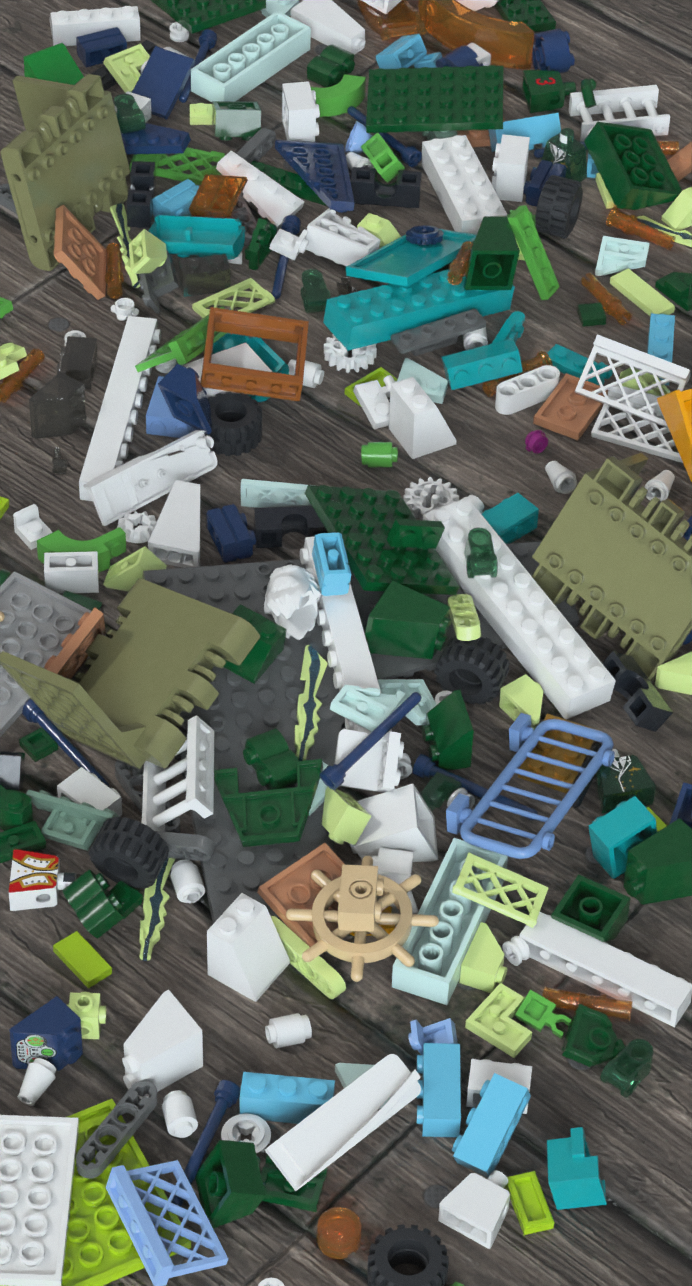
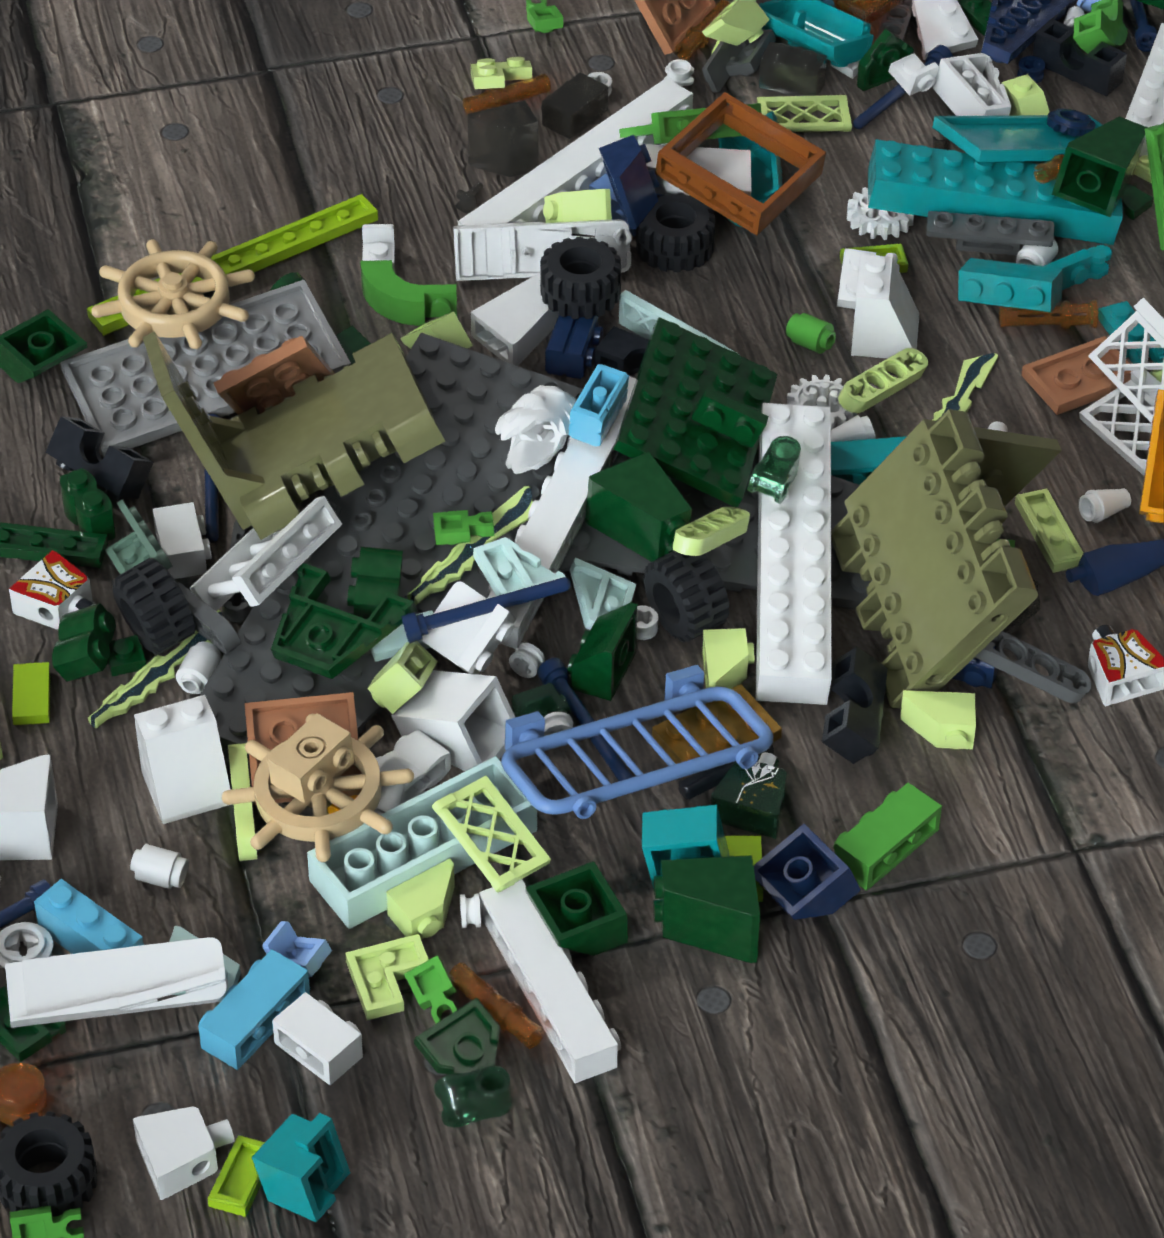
camera: 35 degrees right, 0 degrees up
dark green tile [19,727,58,762] -> none
white brick [44,551,99,594] -> none
white gear [117,510,157,543] -> none
dark green slope [224,604,287,684] -> none
white brick [288,359,324,388] -> none
clear green piece [300,269,331,313] -> none
light aqua wing [397,358,448,404] -> none
medium azure brick [452,1073,531,1178] -> none
white beam [495,365,560,415] -> none
magenta plate [525,430,548,454] -> none
none -> bright green plate [433,510,495,545]
none -> black tyre [540,237,621,319]
none -> yellowish green slope [543,189,612,223]
none -> yellowish green beam [838,348,928,413]
none -> yellowish green sword [932,353,998,421]
none -> dark blue bush [1017,56,1045,84]

